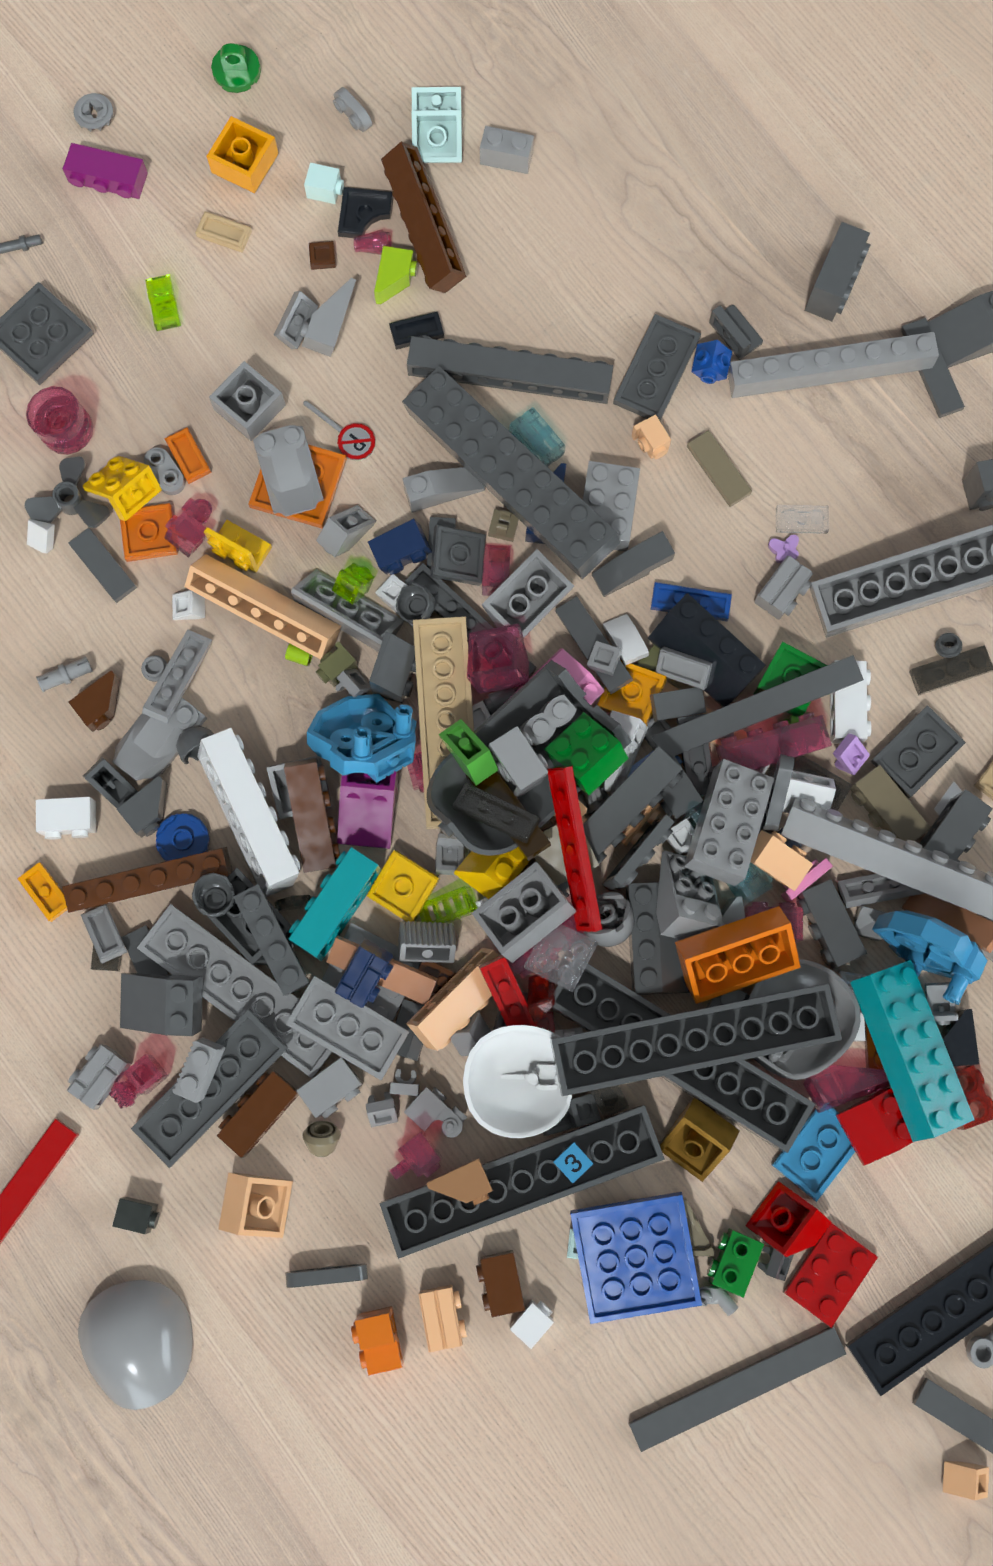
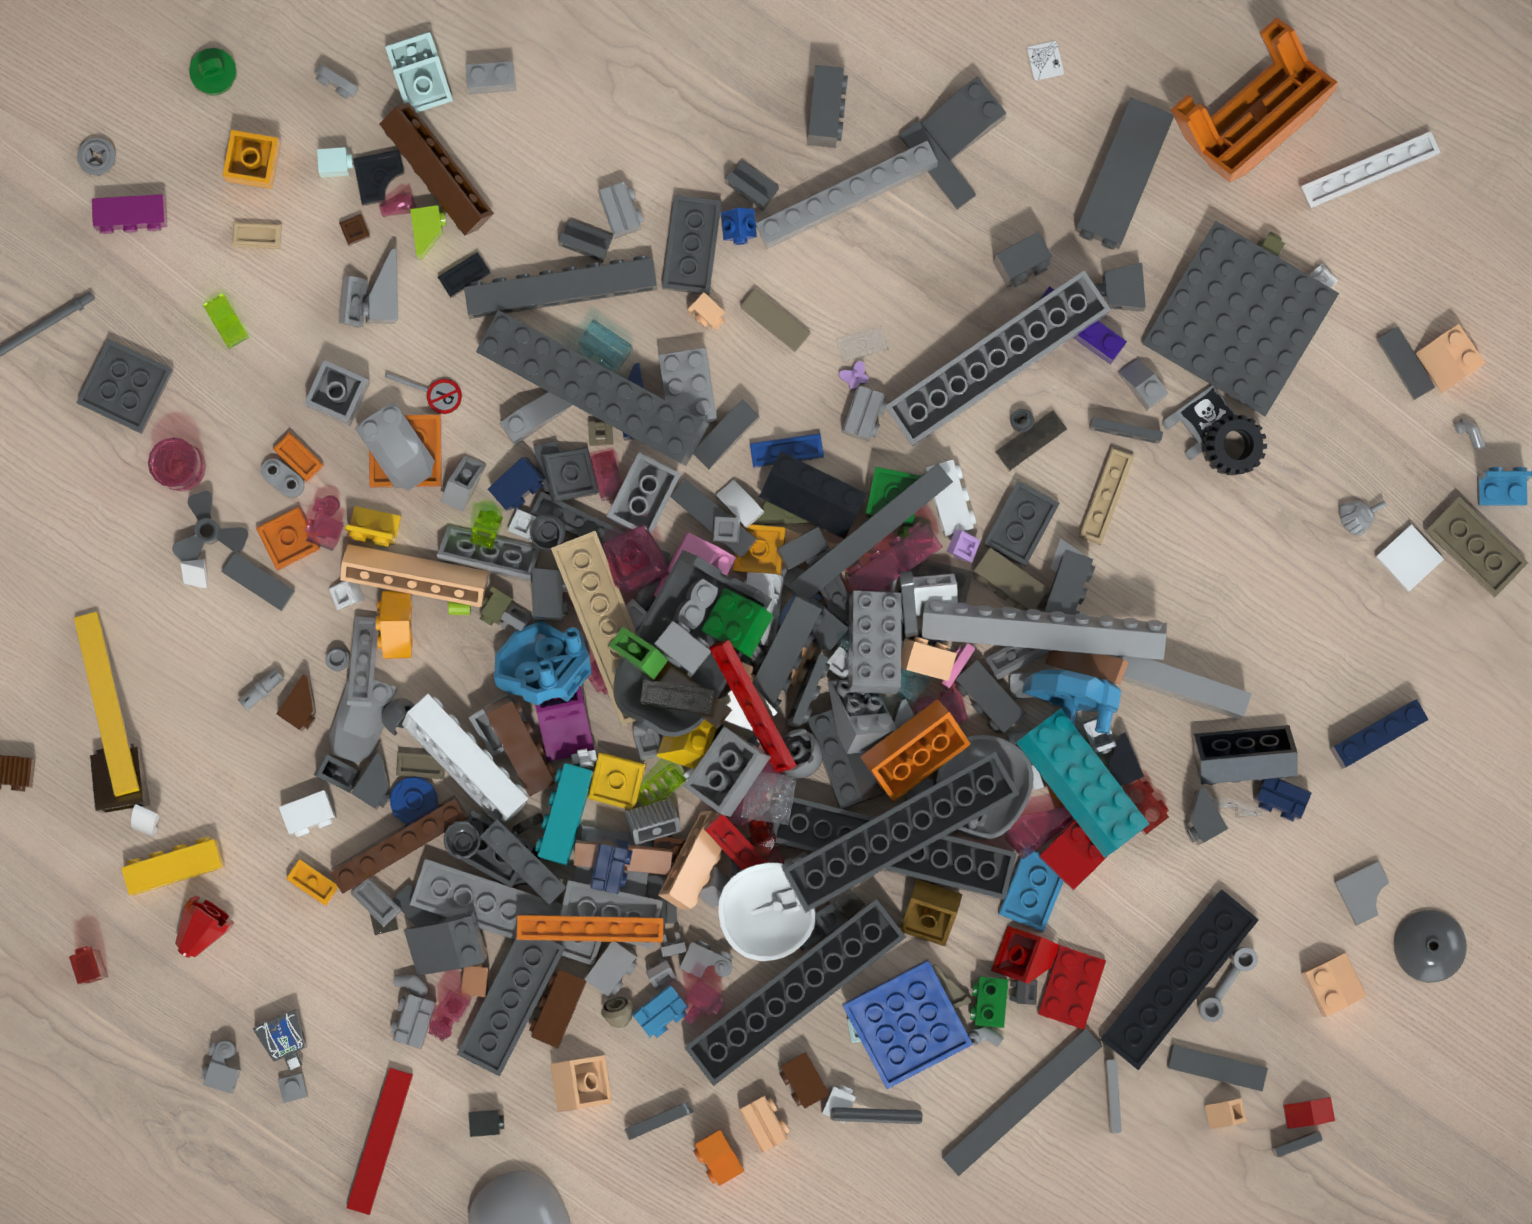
camera: 20 degrees left, 5 degrees up
yellow bracket [82,456,162,521] -> none
light grey brick [172,1037,226,1103] -> none
medium nougat slope [426,1158,493,1205] -> none
dark azure tile [553,1142,593,1183] -> none
light grey tile [655,647,713,690] -> none
none -> light orange brick [376,591,413,659]
none -> light grey arm [393,975,428,998]
none -> dark tan tile [396,751,445,780]
none -> nougat brick [461,963,490,997]
none -> orange plate [517,915,663,943]
none -> dark grey panel [558,219,613,262]
none -> white plate [571,748,597,769]
none -> light grey brick [598,182,644,239]
none -> dark azure brick [632,985,688,1038]
none -> dark grey axle [830,1107,923,1124]
none -> light grey tile [1105,1059,1122,1133]

